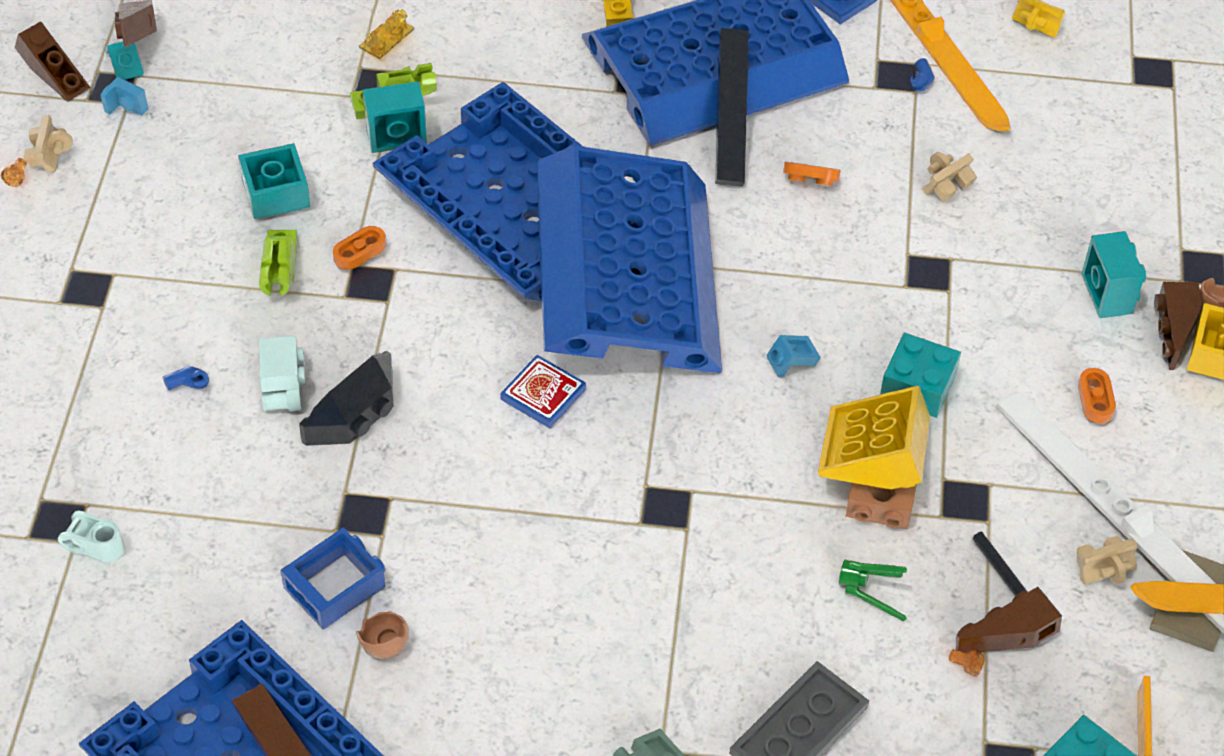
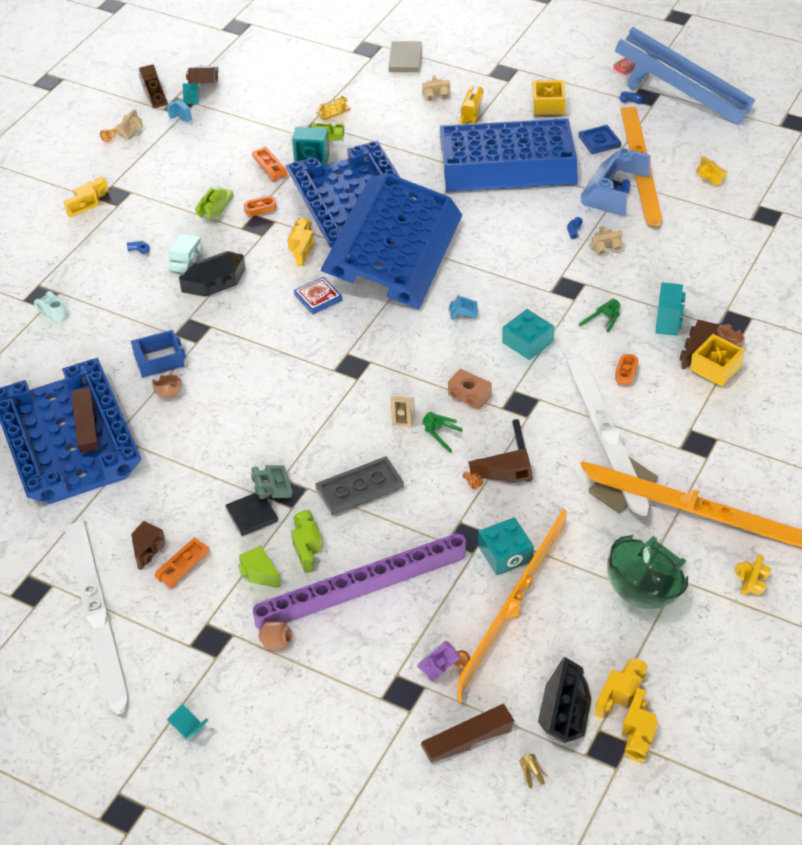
camera: 25 degrees right, 5 degrees down
teal brick [238,143,311,219] -> none
black tile [715,28,749,187] -> none
orange plate [783,161,841,186] -> none
yellow slope [818,386,930,489] -> none
tan hips [1077,536,1137,585] -> none
none -> yellow plate [63,176,109,217]
none -> orange plate [252,147,287,182]
none -> yellow plate [287,218,314,266]
none -> tan slope [391,396,415,427]
none -> blue arm [567,217,583,240]
none -> green plant [579,298,621,332]
none -> medium blue windscreen [581,148,651,216]

